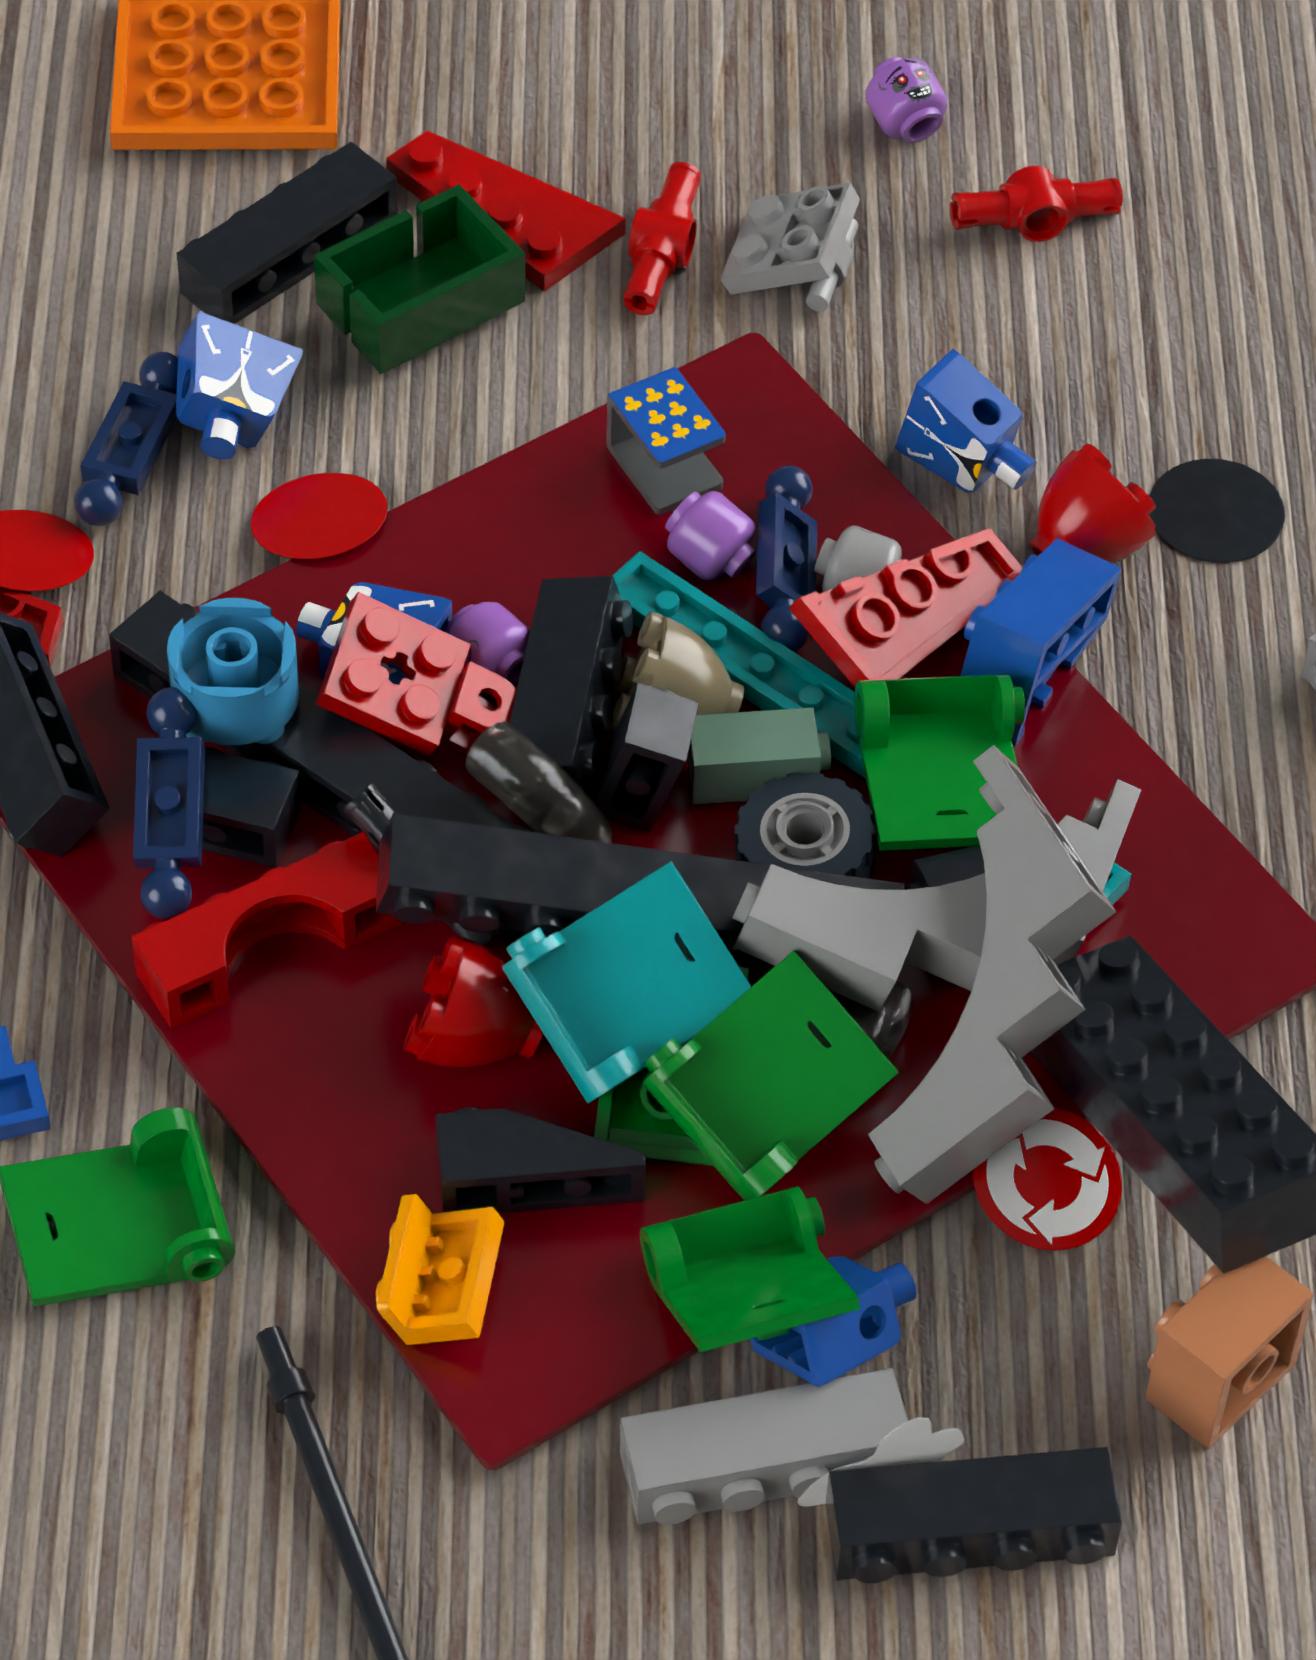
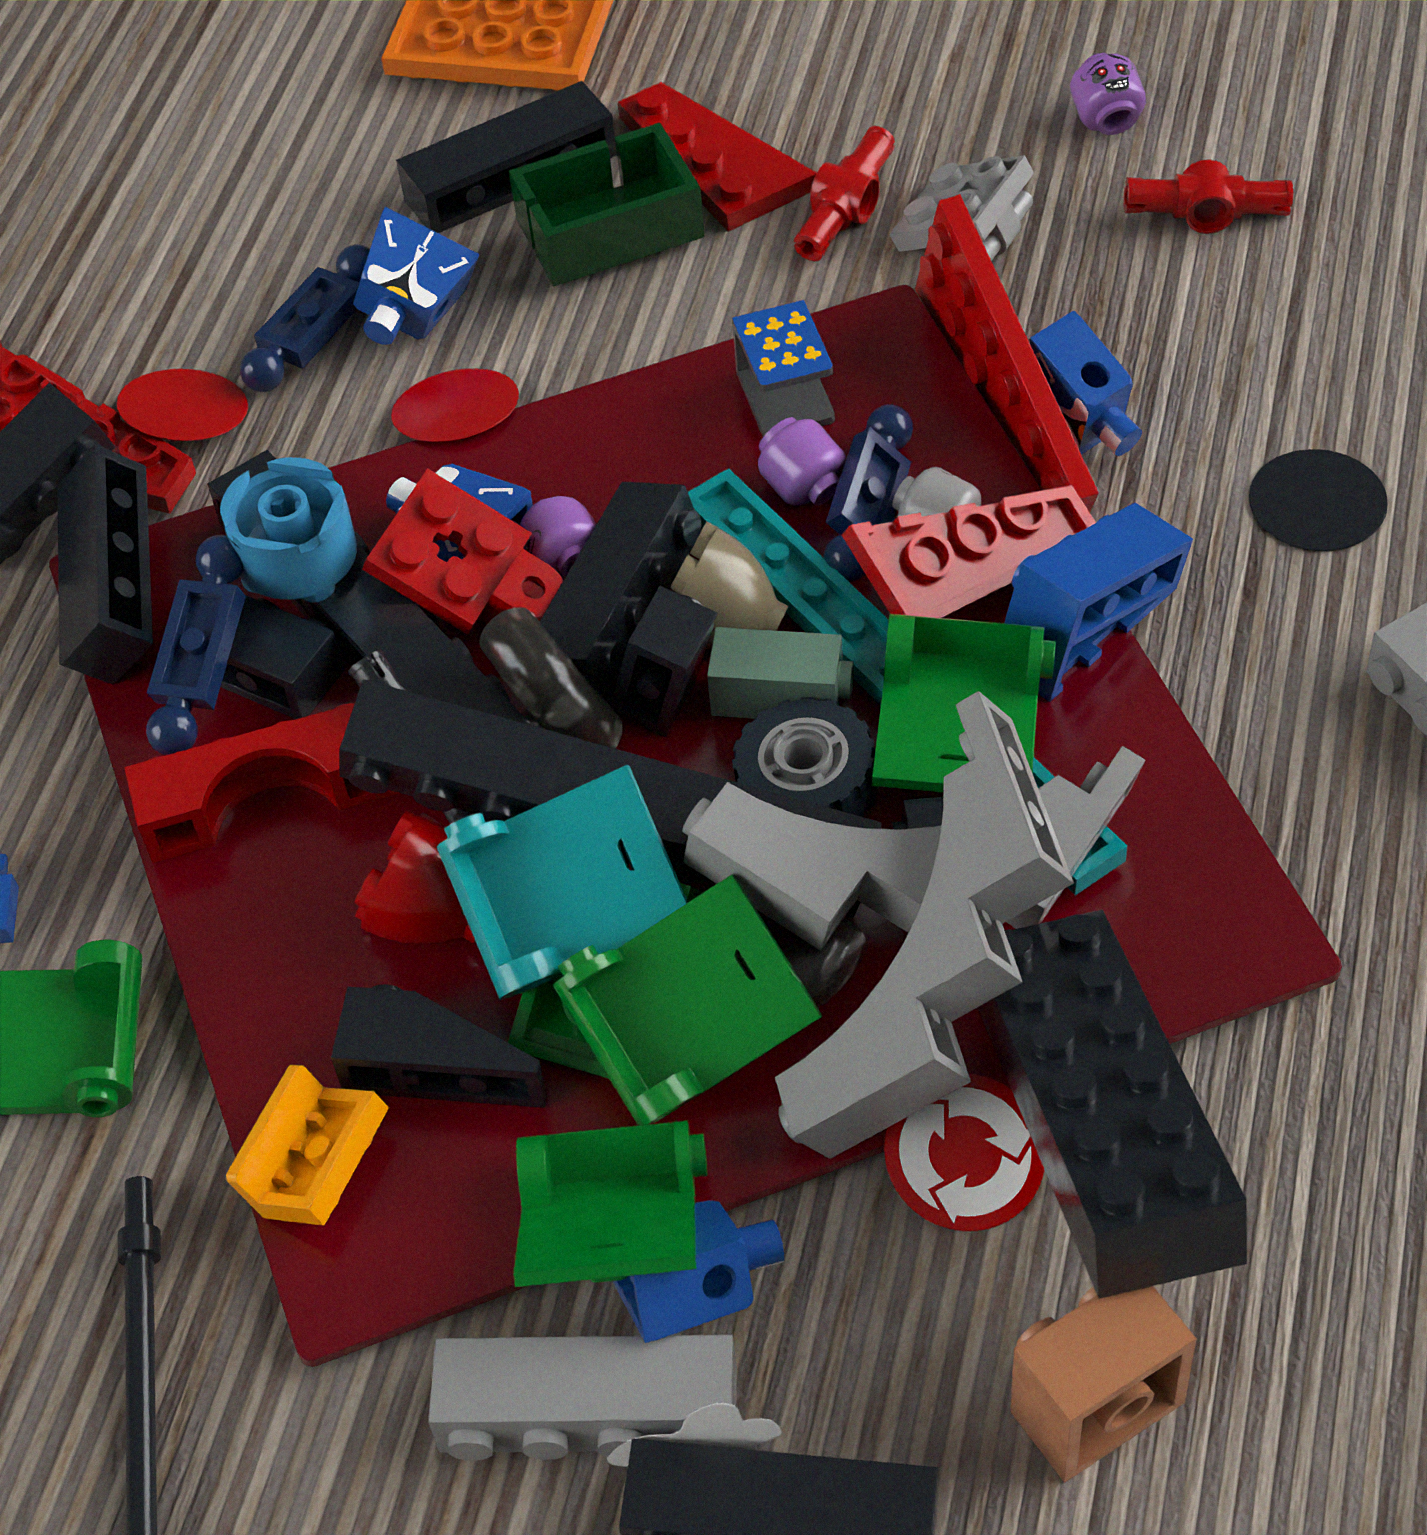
camera: 20 degrees right, 0 degrees up
red piece [1028,443,1156,563] -> none
none -> red wing [915,194,1099,512]

